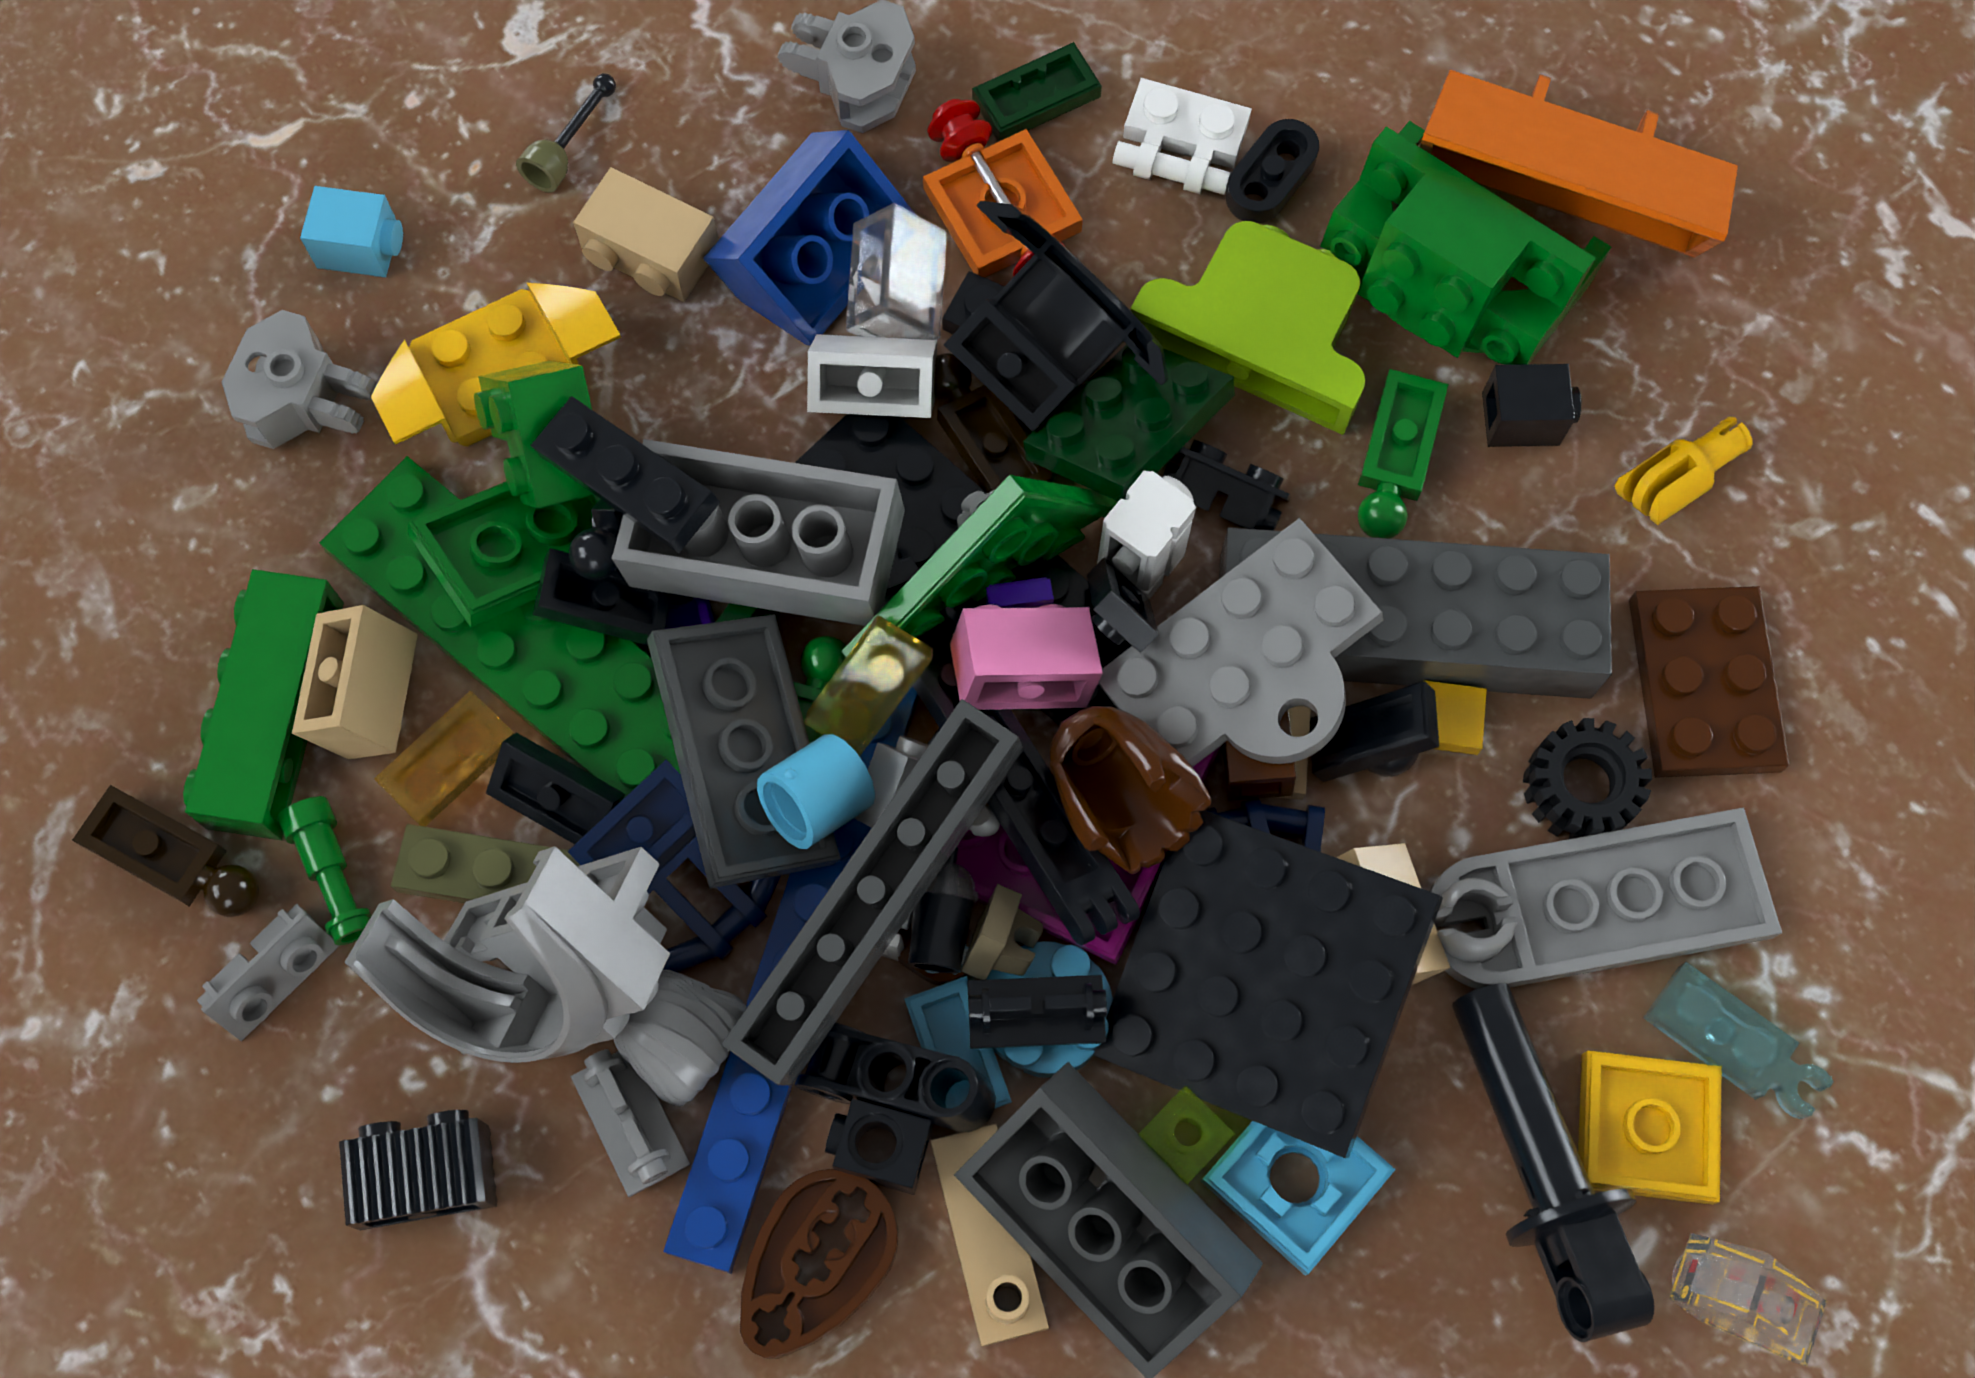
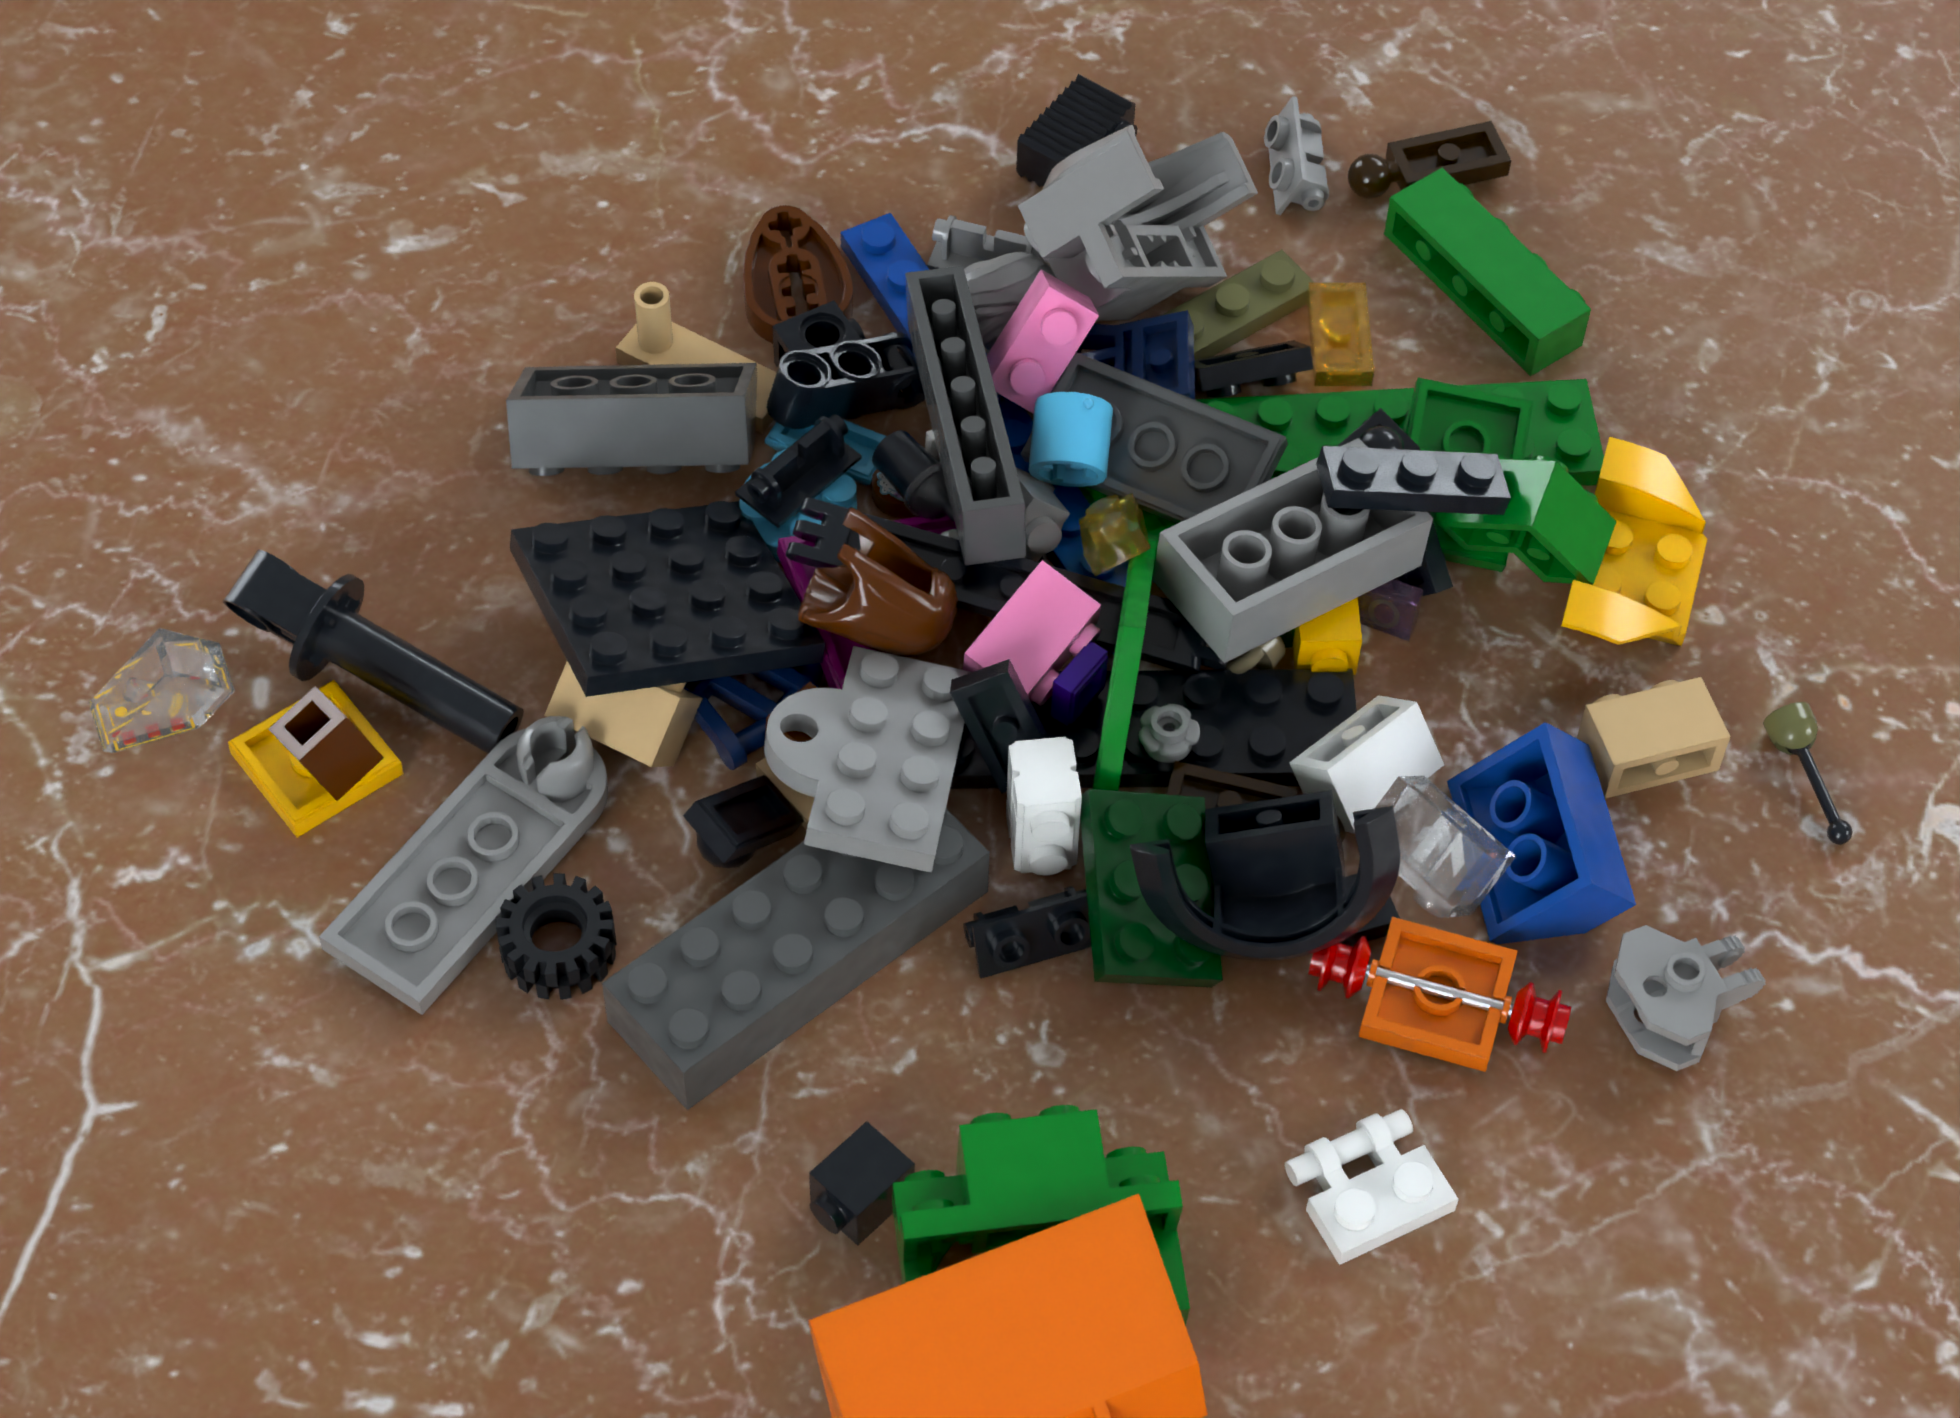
camera: 135 degrees right, 15 degrees down
light grey hinge [222,310,377,449] -> none
green piece [277,796,372,945] -> none
tan brick [292,605,418,759] -> none
medium azure brick [300,186,403,277] -> none
dark tan tile [961,884,1043,980] -> none
dark green plate [972,42,1102,142] -> none
lime brick [1130,221,1365,435] -> none
clear neon green plate [1138,1085,1235,1185] -> none
medium azure piece [1200,1121,1396,1276] -> none
black plate [1226,119,1319,223] -> none
green plate [1357,369,1449,539] -> none
yellow tile [1423,680,1487,755] -> none
yellow arm [1614,417,1753,525] -> none
reddish brown plate [1629,586,1790,778] -> none
clear light blue plate [1643,962,1834,1119] -> none
none -> reddish brown brick [268,686,384,801]
none -> bright pink brick [987,269,1099,414]

